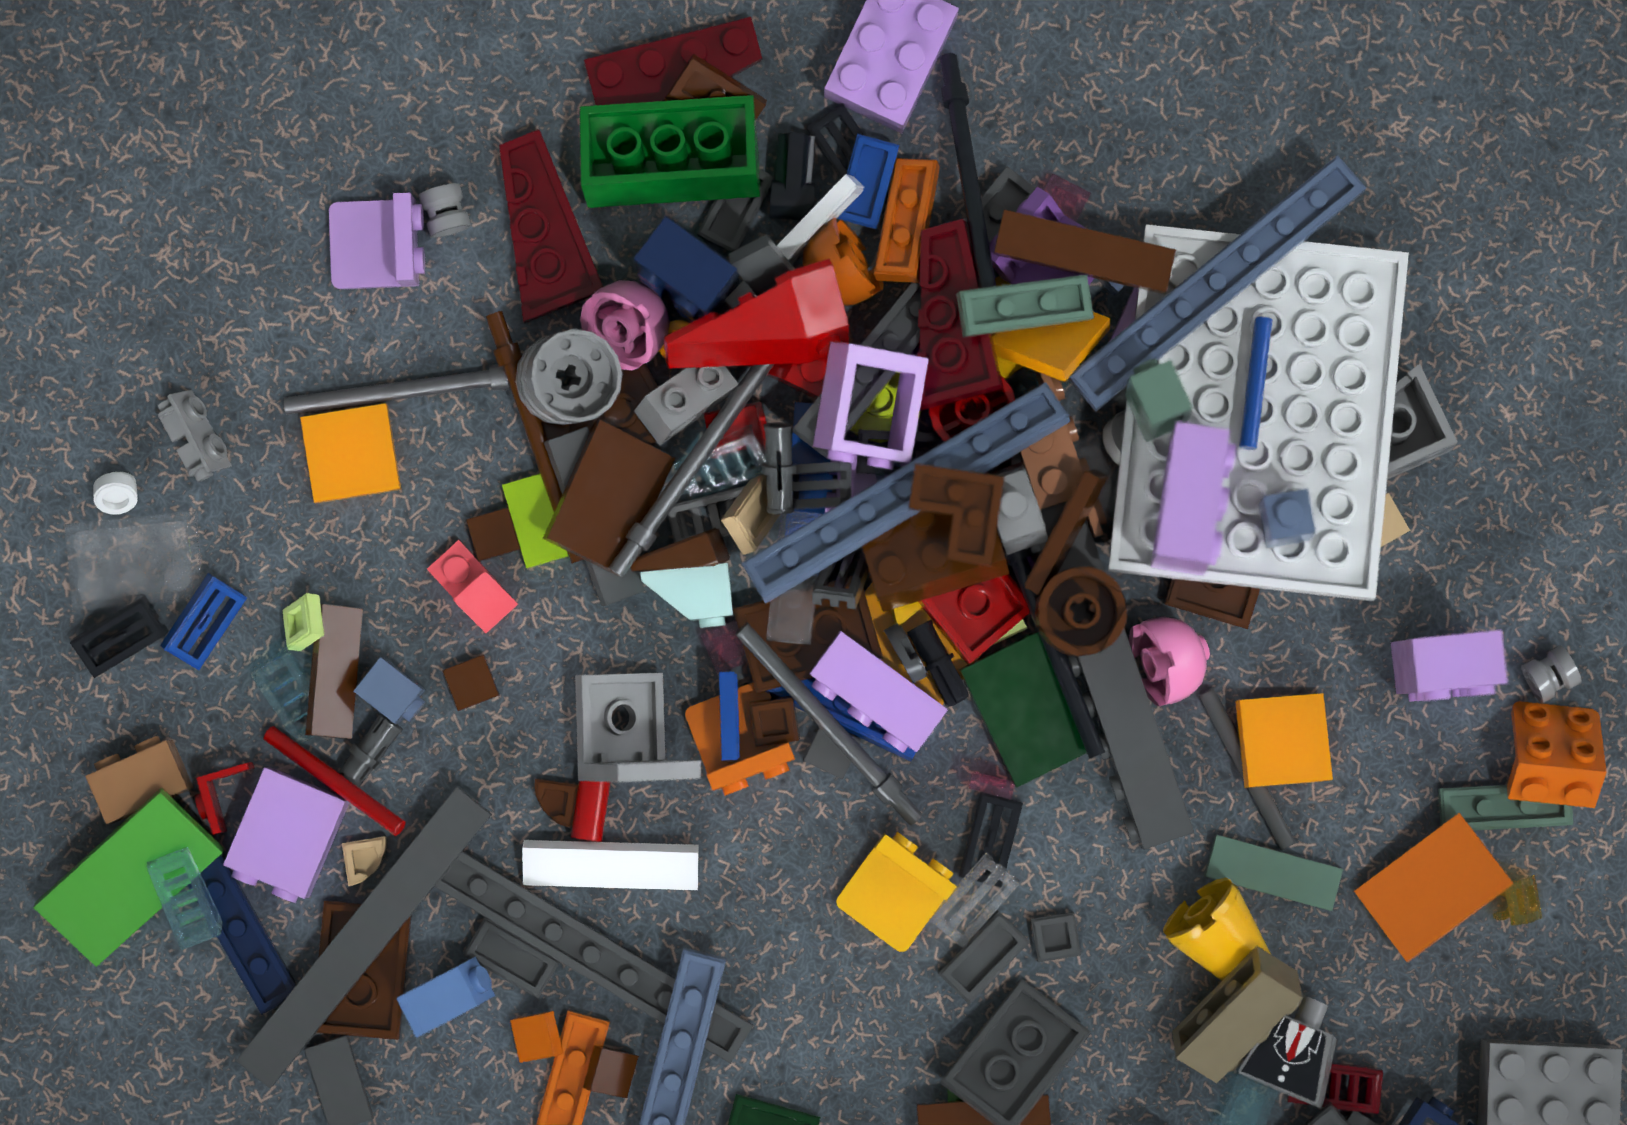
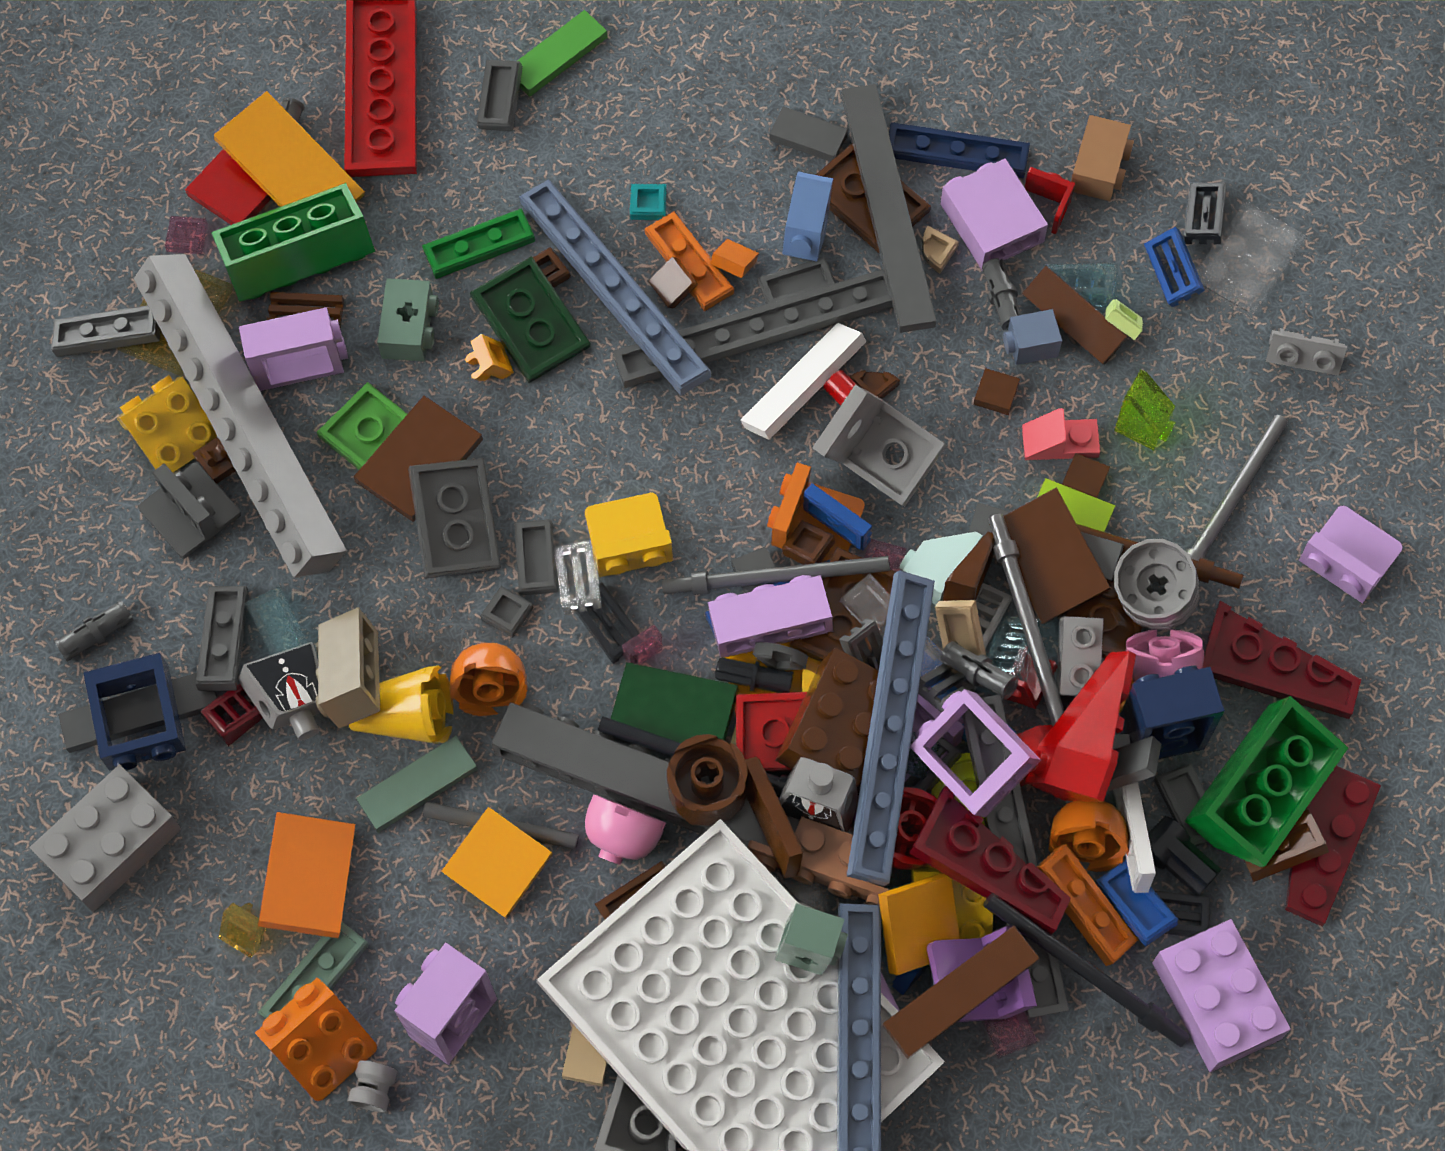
camera: 135 degrees right, 20 degrees down
bright green tile [33,788,224,967] -> none
white tile [93,472,137,514] -> none
clear light blue slope [146,847,223,950] -> none
red bar [263,726,406,836] -> none
light orange tile [300,403,401,504] -> none
light grey wheel [418,183,472,238] -> none
reddish brown plate [908,463,1004,567] -> none
sand green tile [956,275,1094,337] -> none
lavender brick [1150,422,1236,576] -> none
blue bar [1239,317,1272,450] -> none
sand blue brick [1258,489,1316,548] -> none
none -> orange cylinder [449,643,527,716]
none -> clear neon green slope [1114,370,1176,451]

